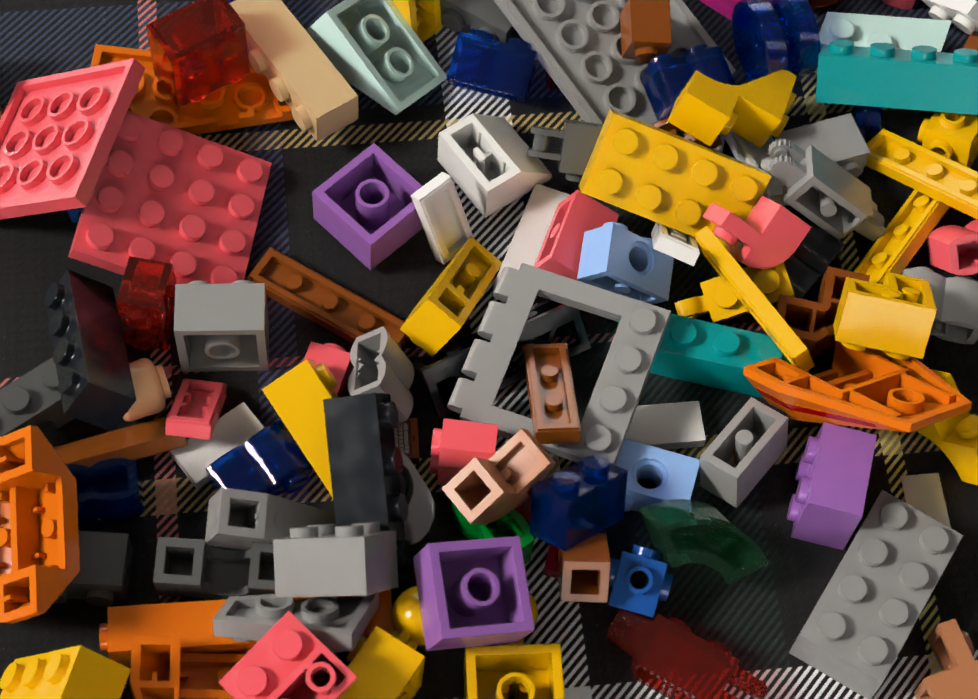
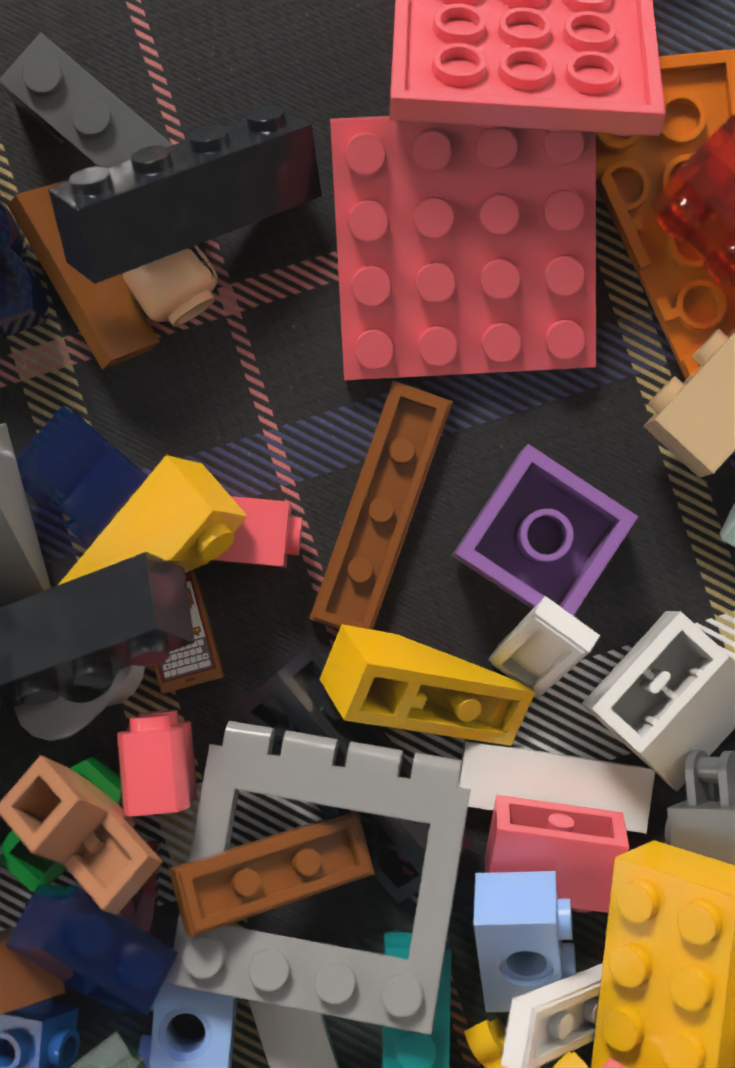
camera: 80 degrees right, 25 degrees up
clear red brick [116,256,176,351] -> none
coral plate [165,378,227,440] -> none
white tile [171,402,270,489] -> none
light grey brick [174,280,269,372] -> none
light grey brick [348,326,415,425] -> none

